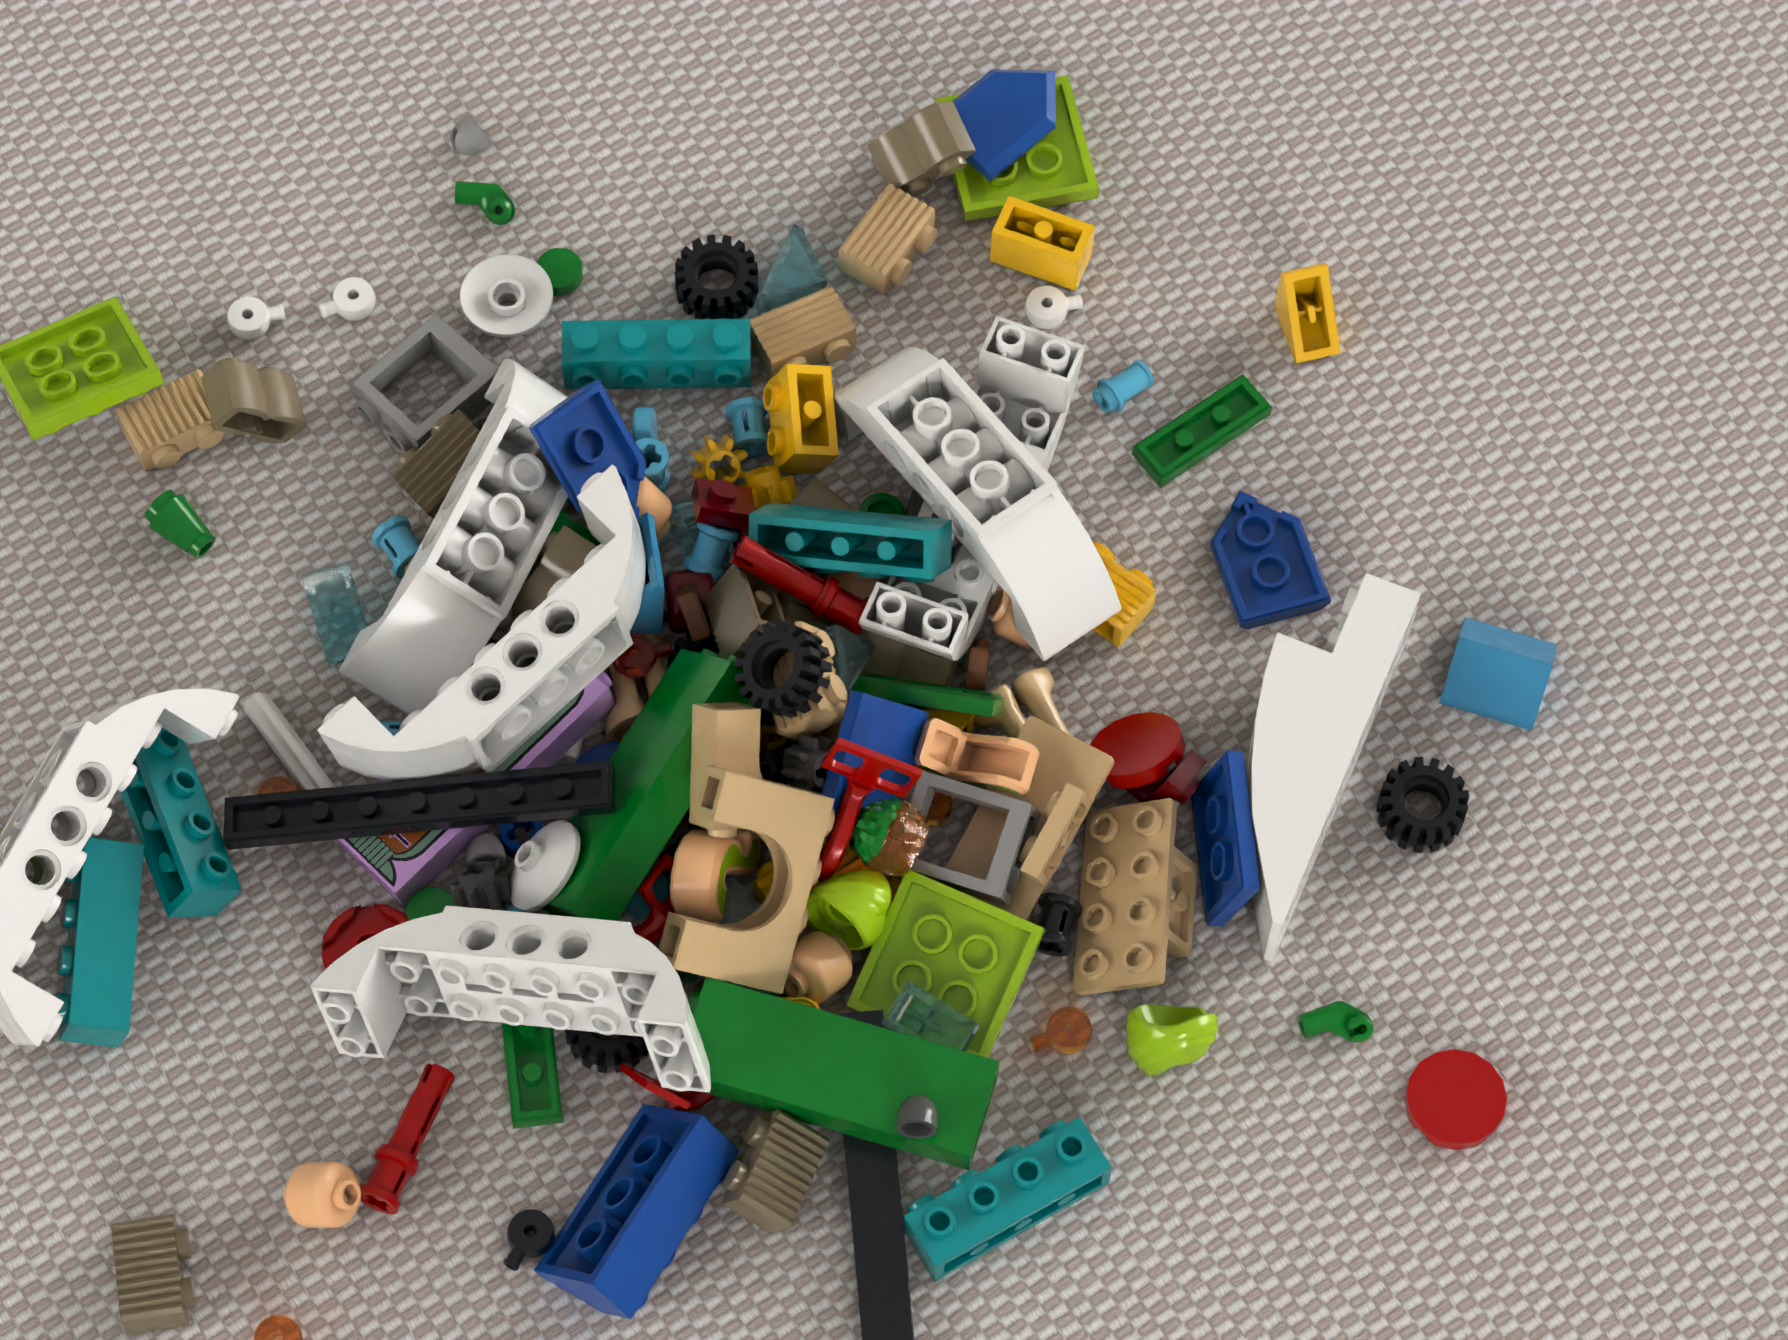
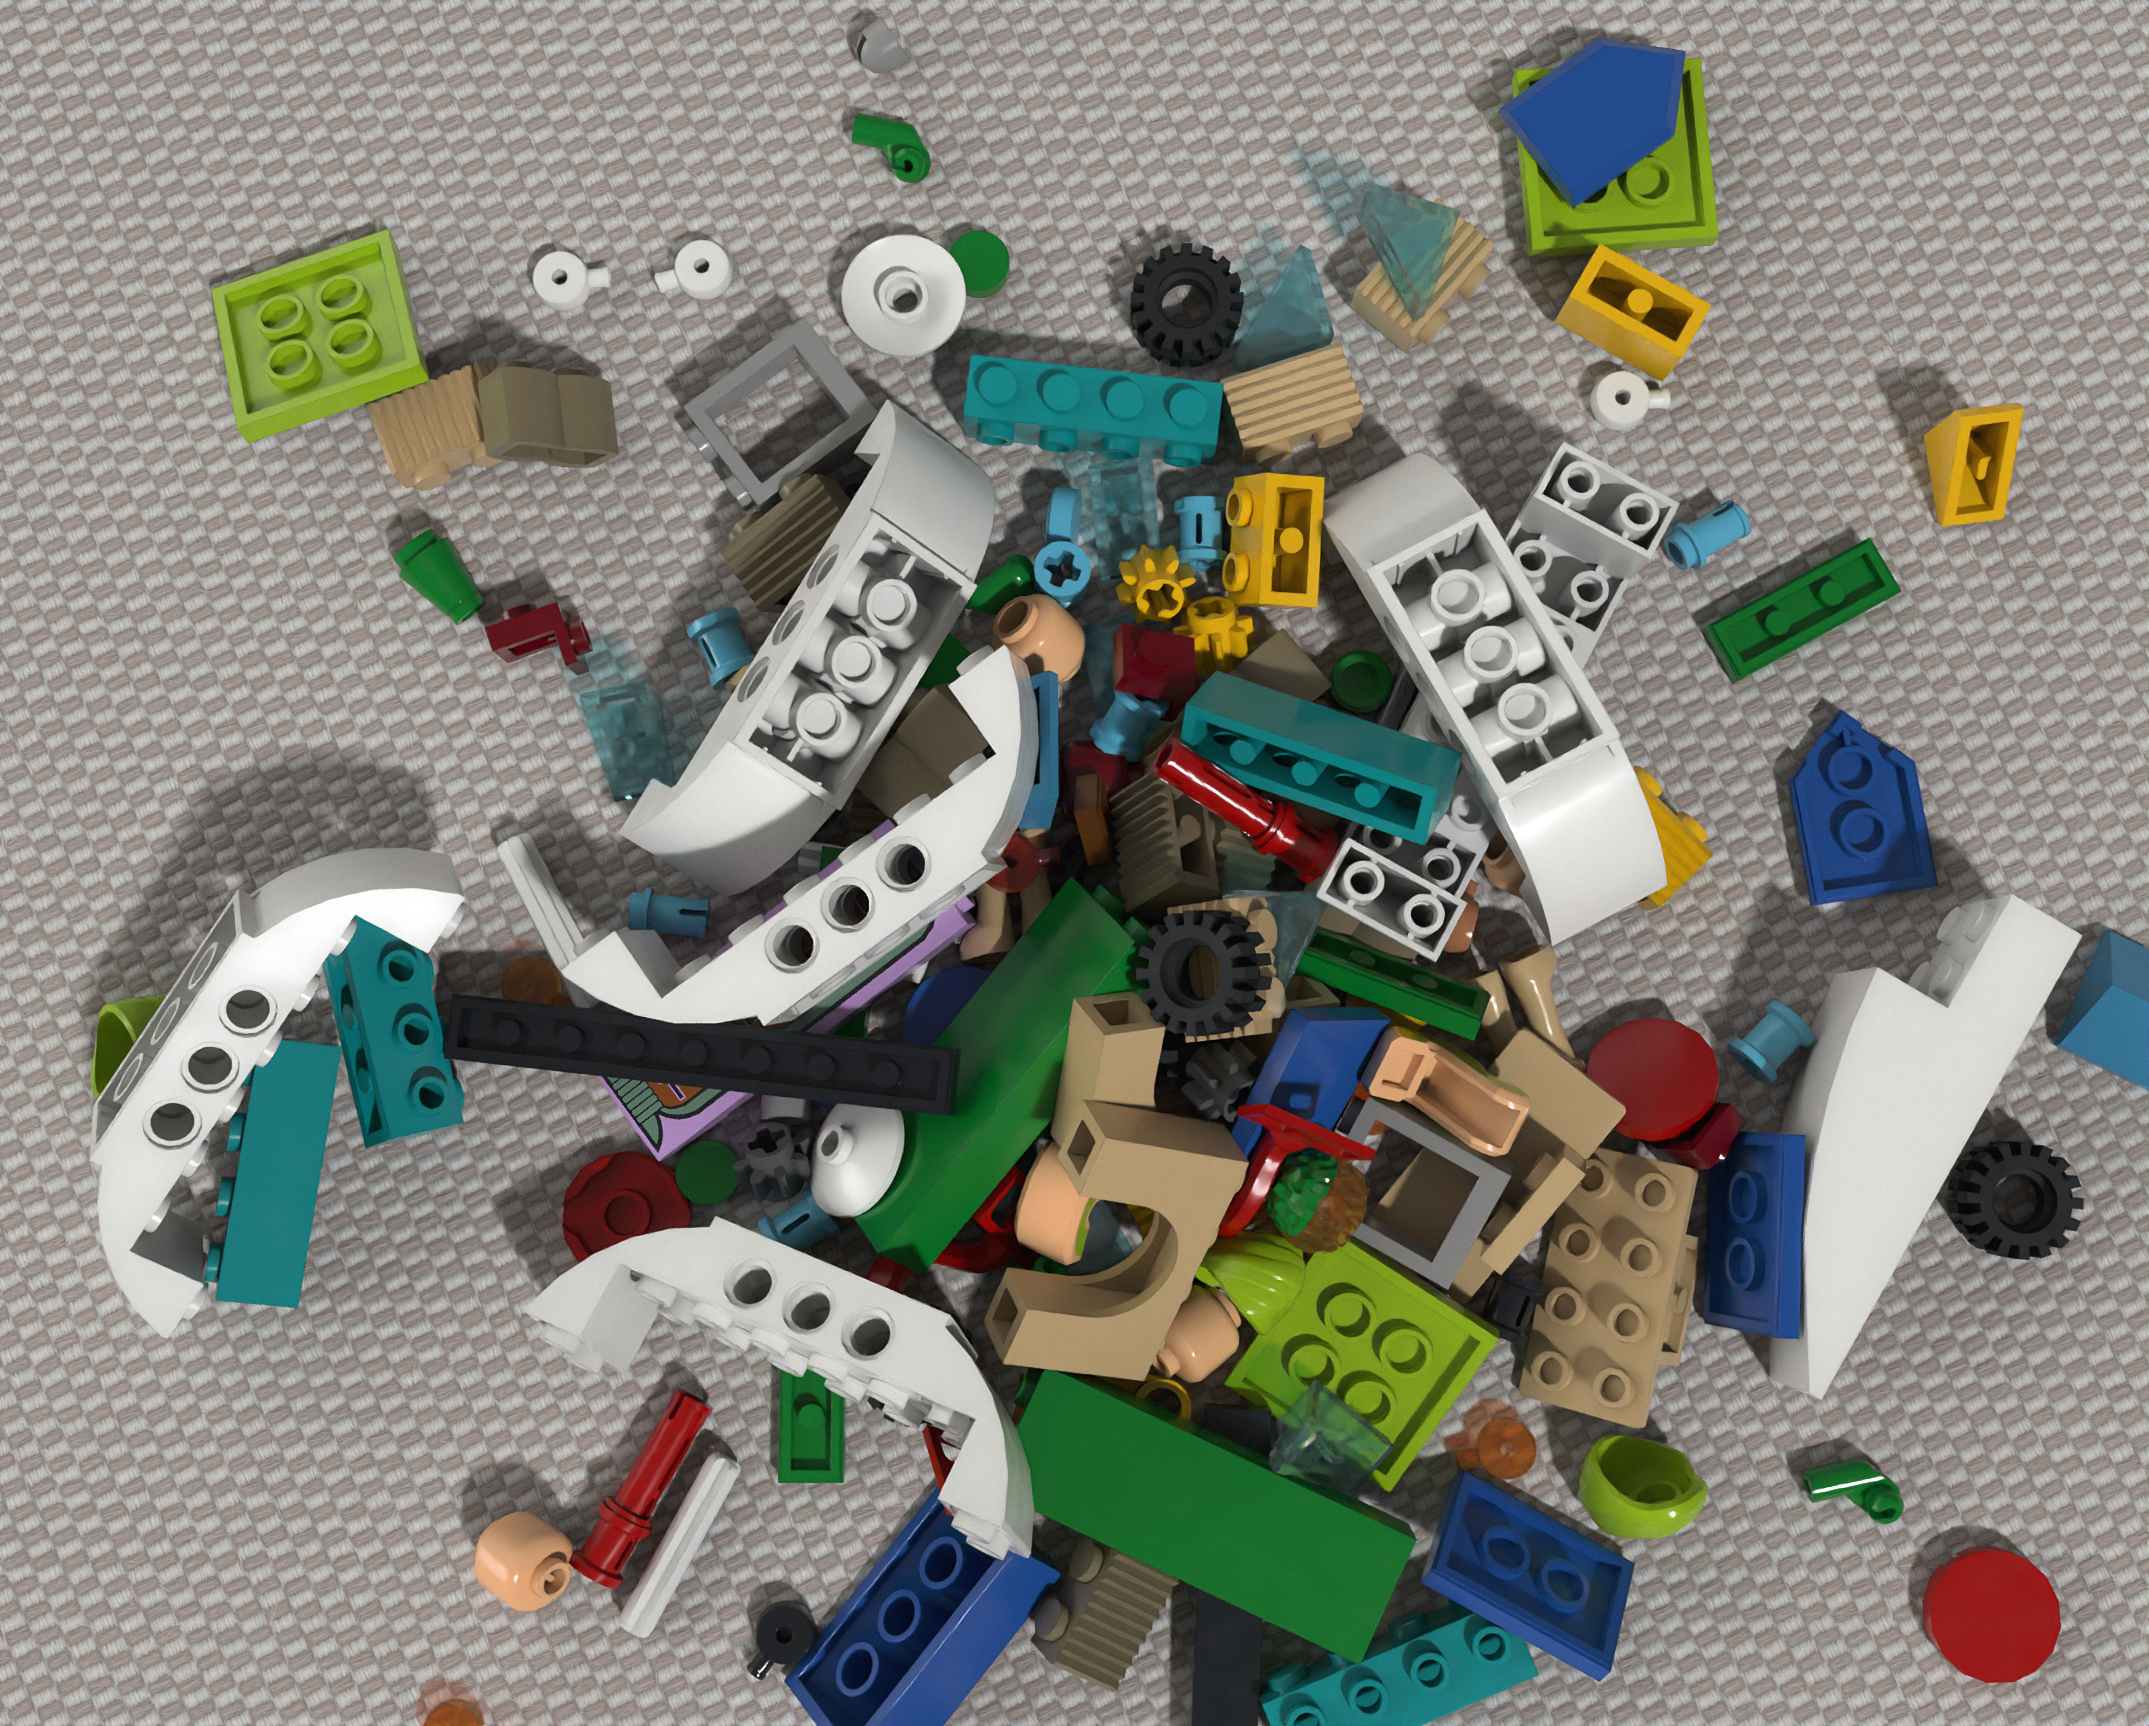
camera: 10 degrees right, 20 degrees up
dark tan brick [111,1214,197,1335] -> none
blue tile [529,379,646,519] -> none
dark tan brick [868,102,976,197] -> none
dark grey hinge [896,1095,938,1139] -> none
none -> dark red bracket [484,602,593,676]
none -> white axle [618,1451,741,1638]
none -> clear light blue slope [1087,457,1160,581]
none -> clear light blue slope [1354,183,1460,322]
none -> blue tile [1420,1468,1635,1682]
none -> medium azure bush [1727,1000,1816,1086]

